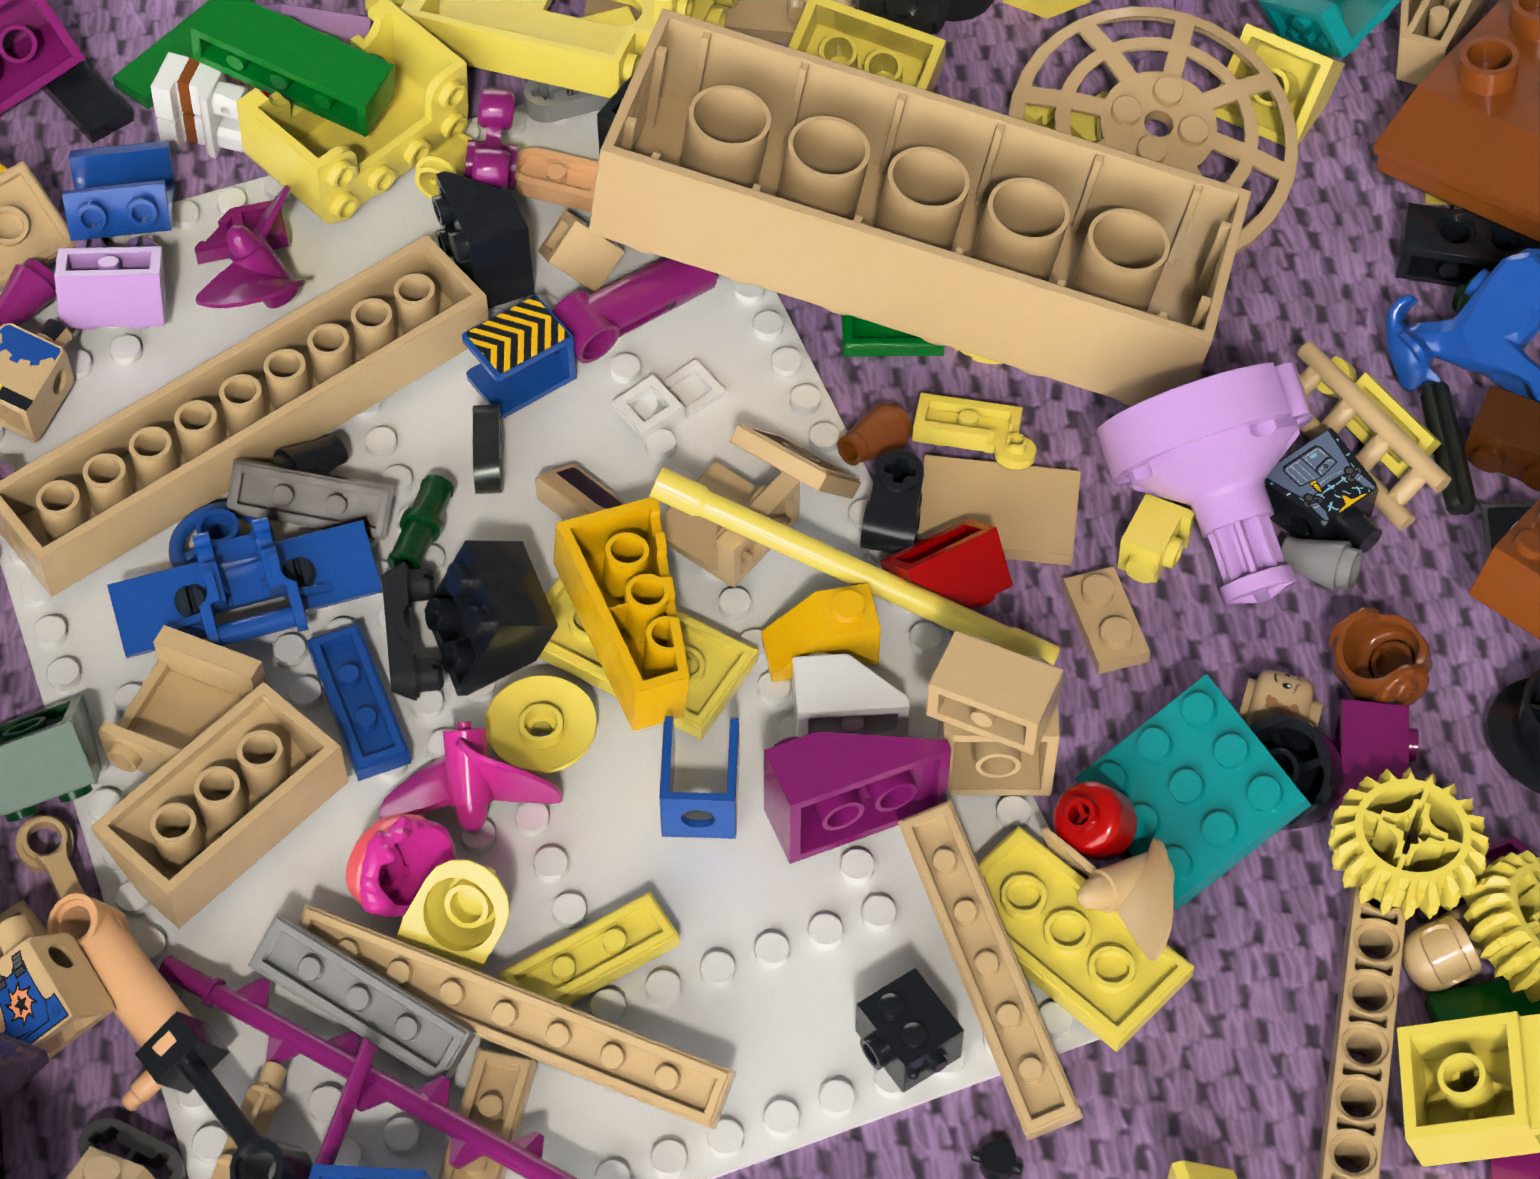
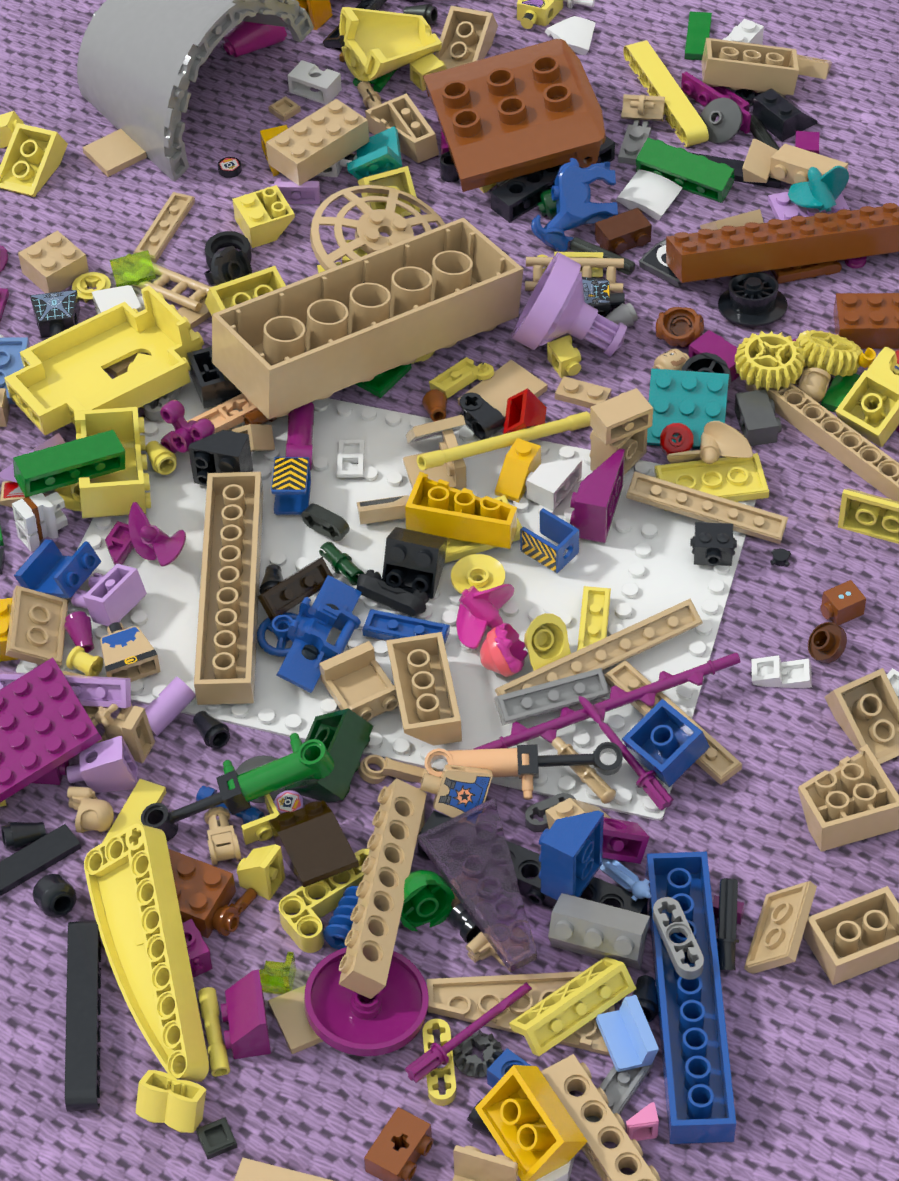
camera: 50 degrees left, 5 degrees down
none -> dark grey brick [734,389,782,446]

